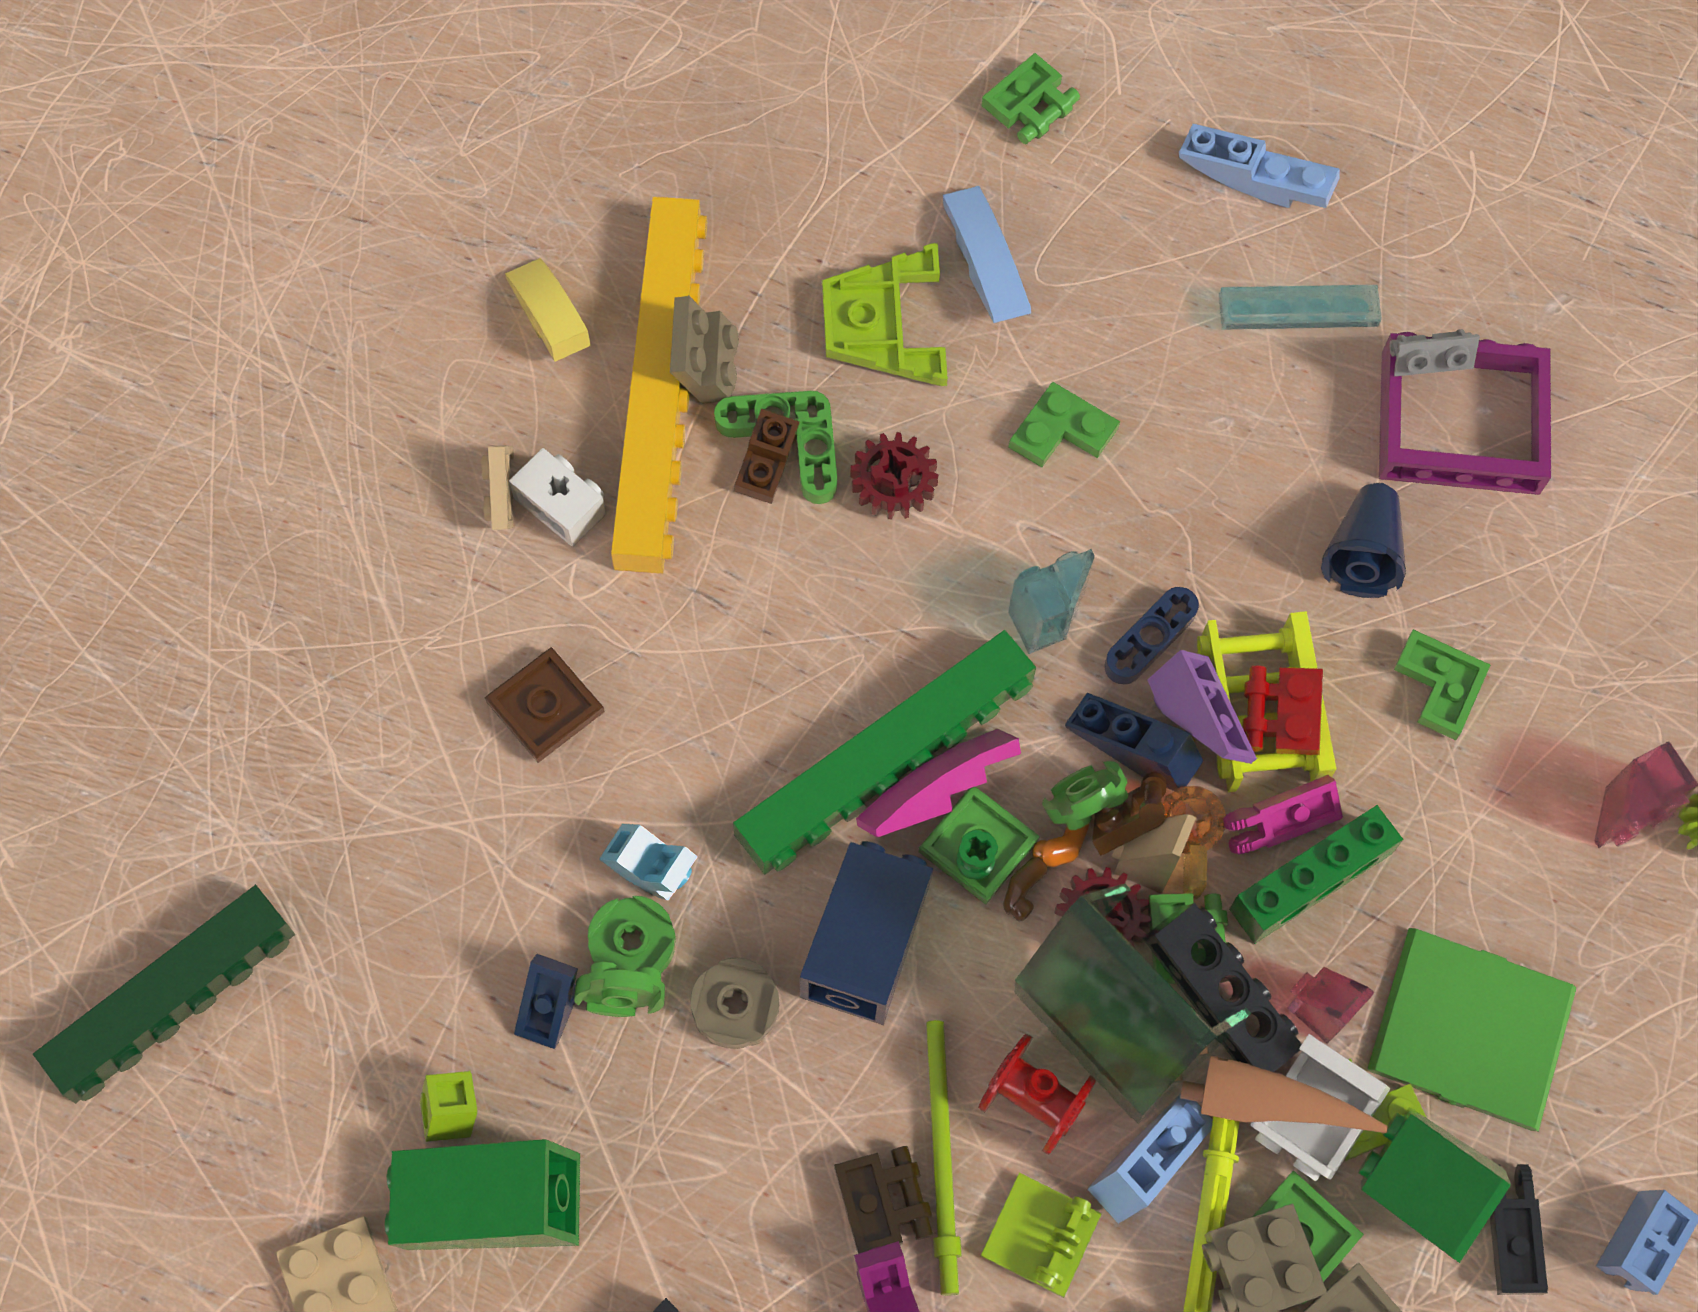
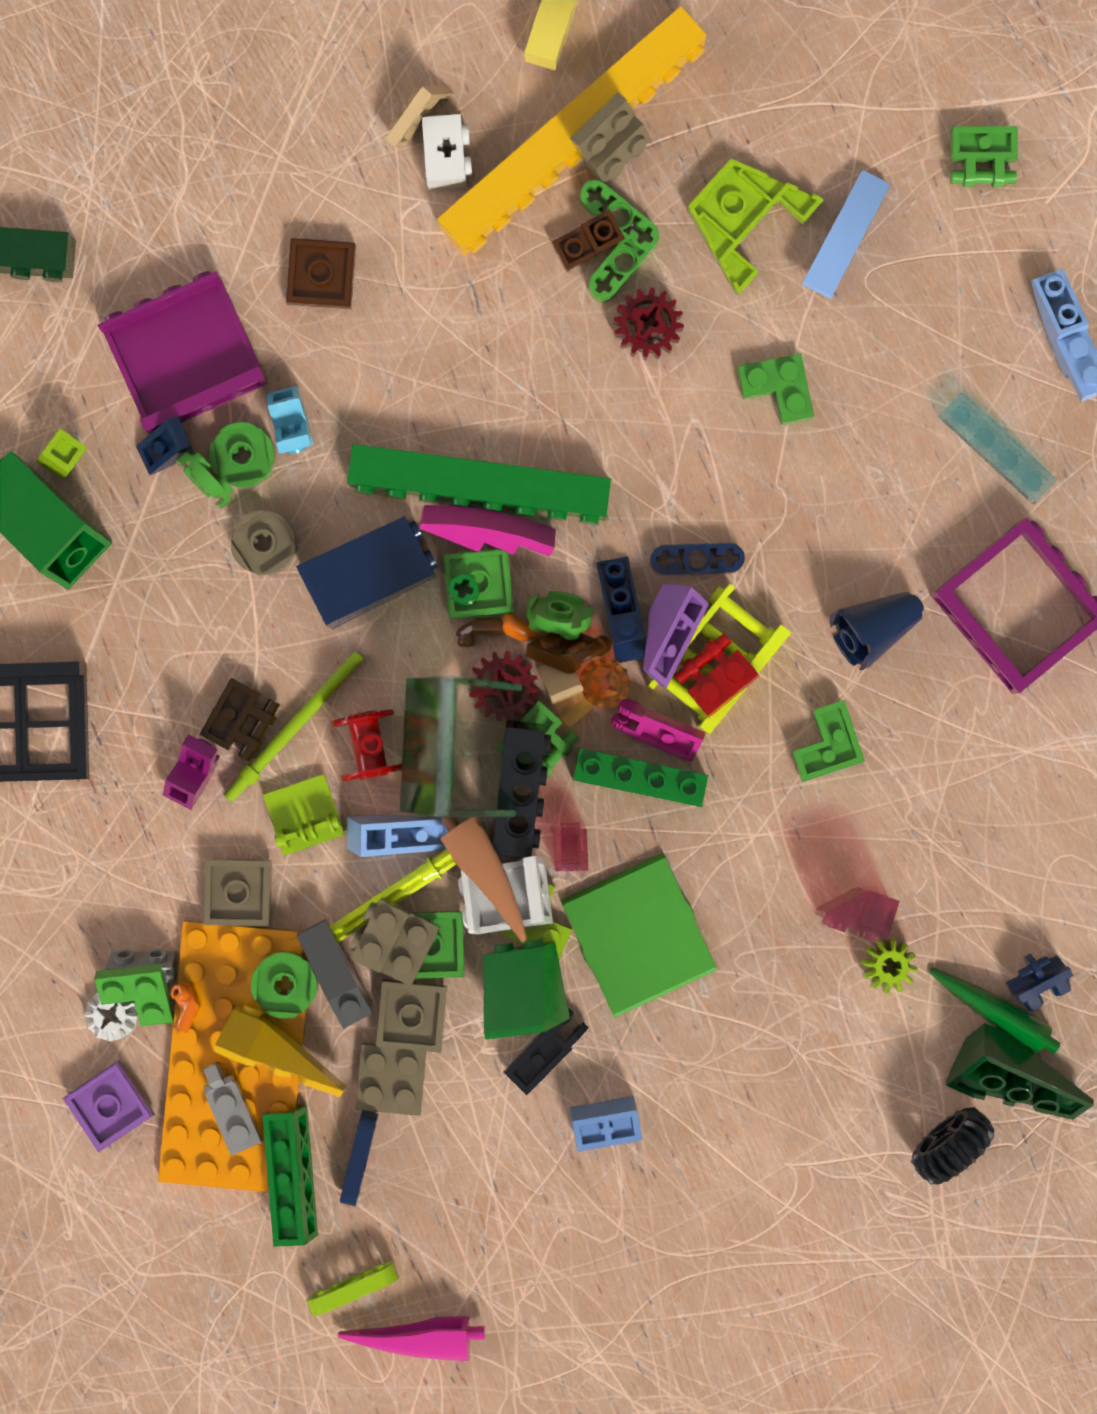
camera: 45 degrees right, 20 degrees up
clear light blue slope [1008,549,1095,654] -> none
light grey hinge [1389,329,1480,376] -> none
none -> magenta panel [97,271,269,435]

